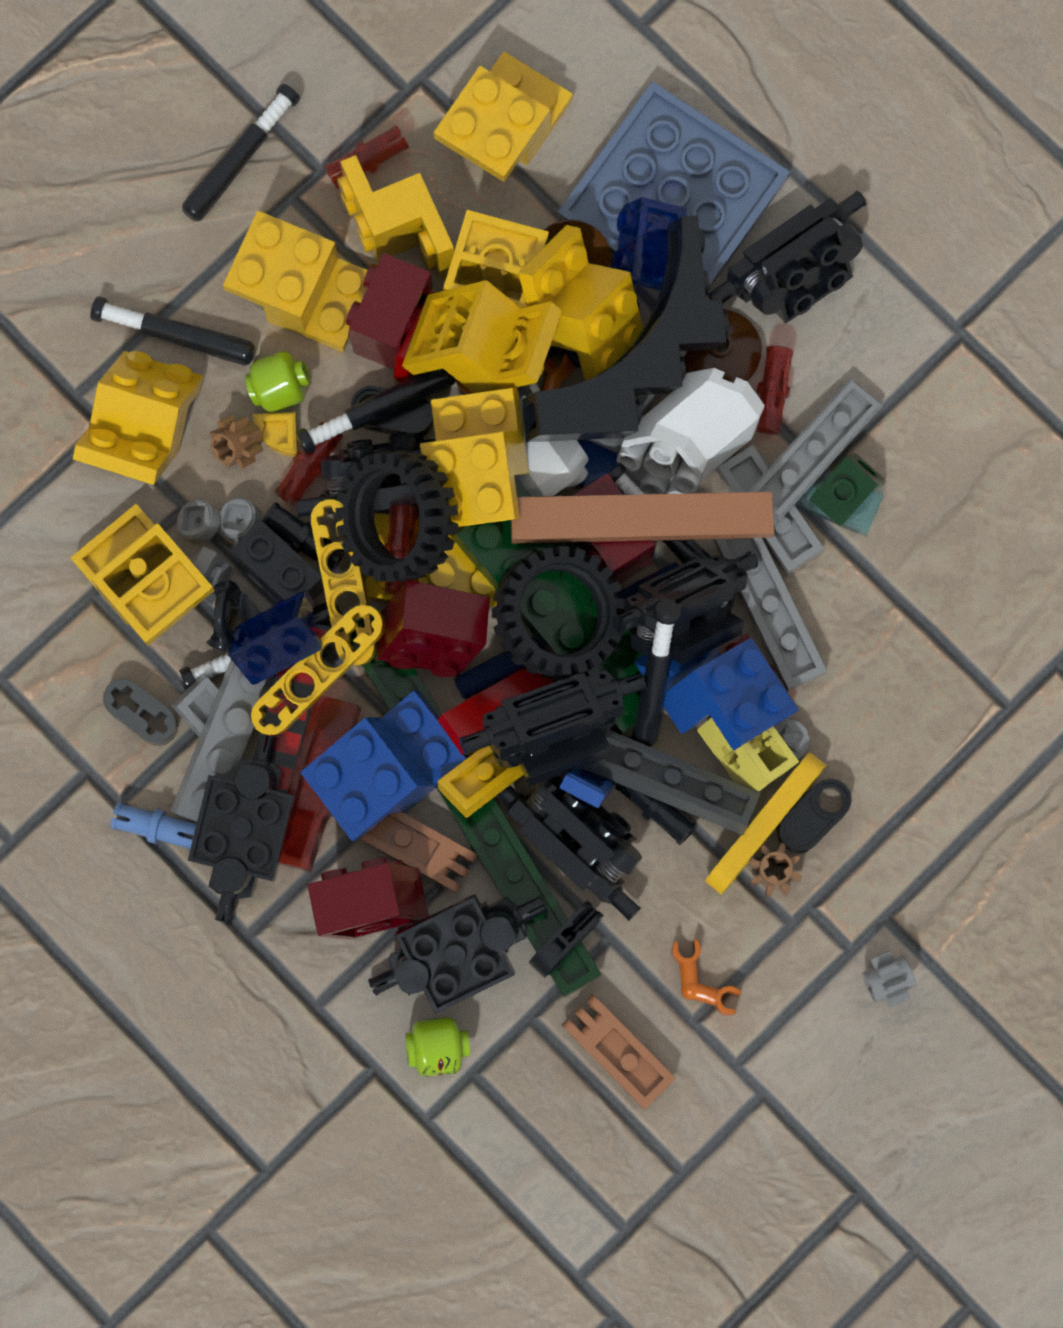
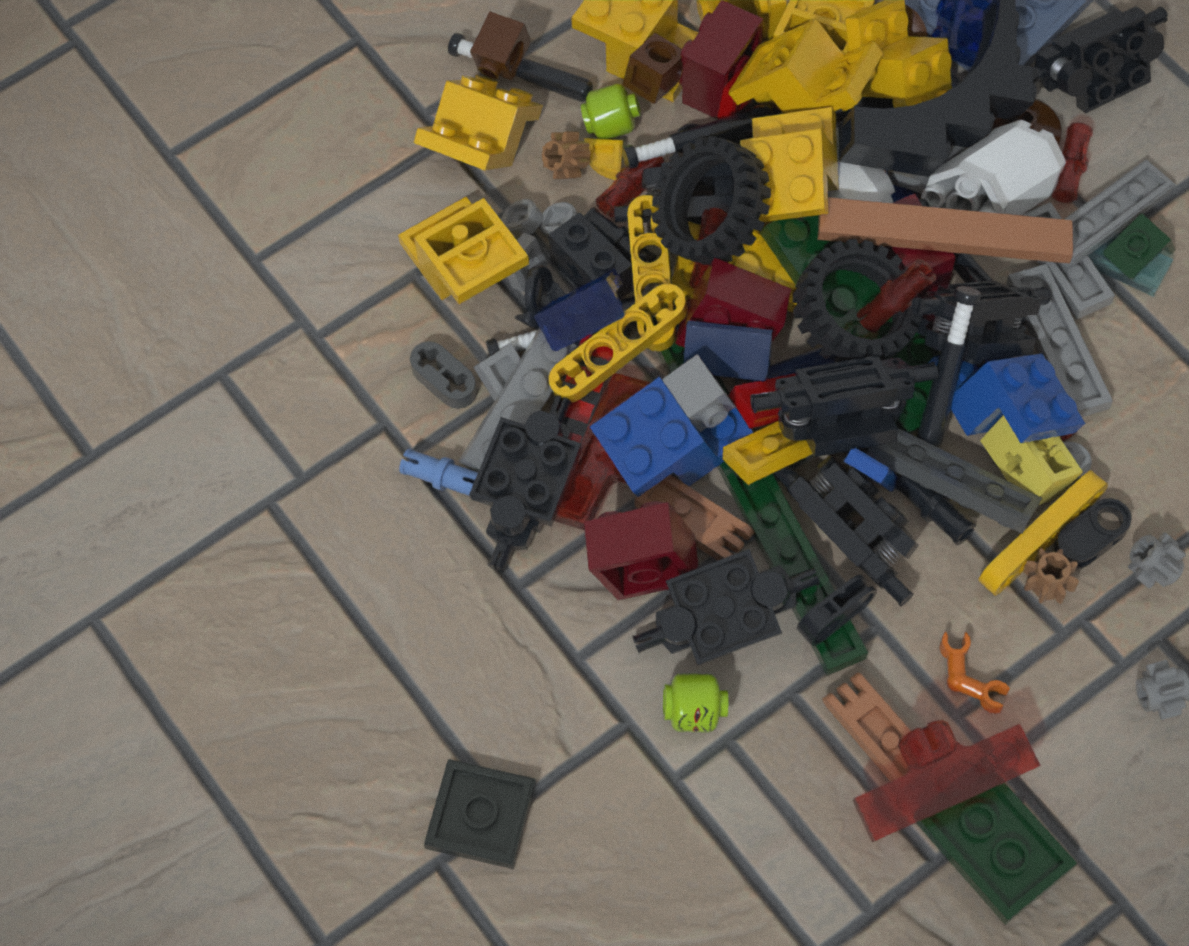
camera: 10 degrees right, 15 degrees down
none -> pearl dark grey tile [424,759,536,869]
none -> reddish brown brick [470,11,531,81]
none -> reddish brown brick [622,33,683,104]
none -> light grey brick [662,355,735,432]
none -> dark blue slope [683,321,772,381]
none -> clear red plate [852,720,1041,843]
none -> clear red pin [857,259,936,332]
none -> dark green plate [912,758,1077,925]
none -> light grey gear [1128,532,1186,589]

